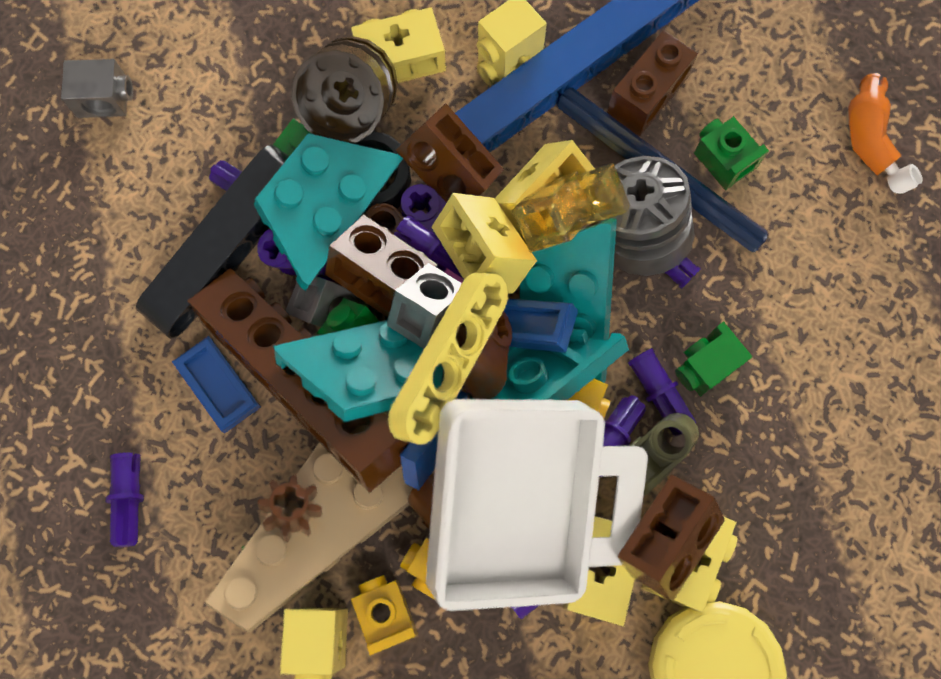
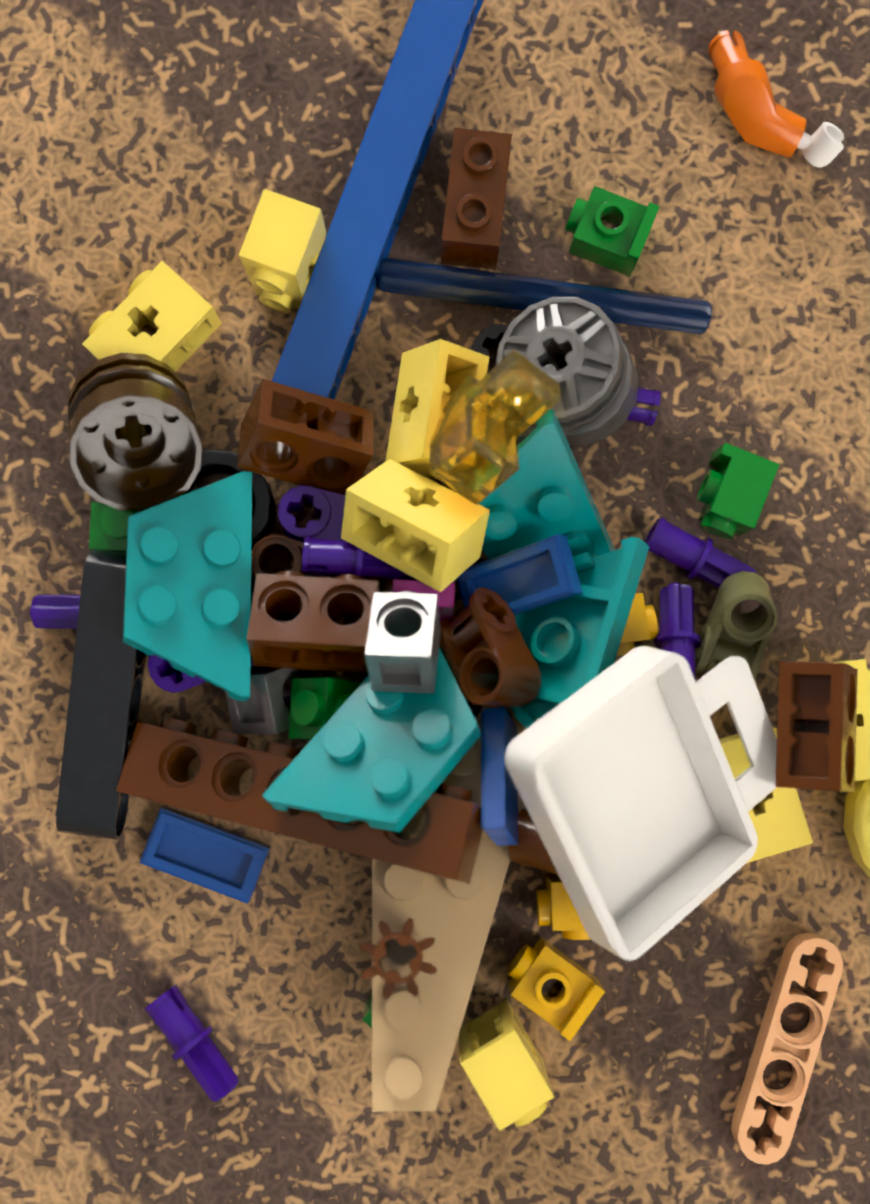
camera: 35 degrees left, 10 degrees up
light yellow beam [388,273,508,444] -> none

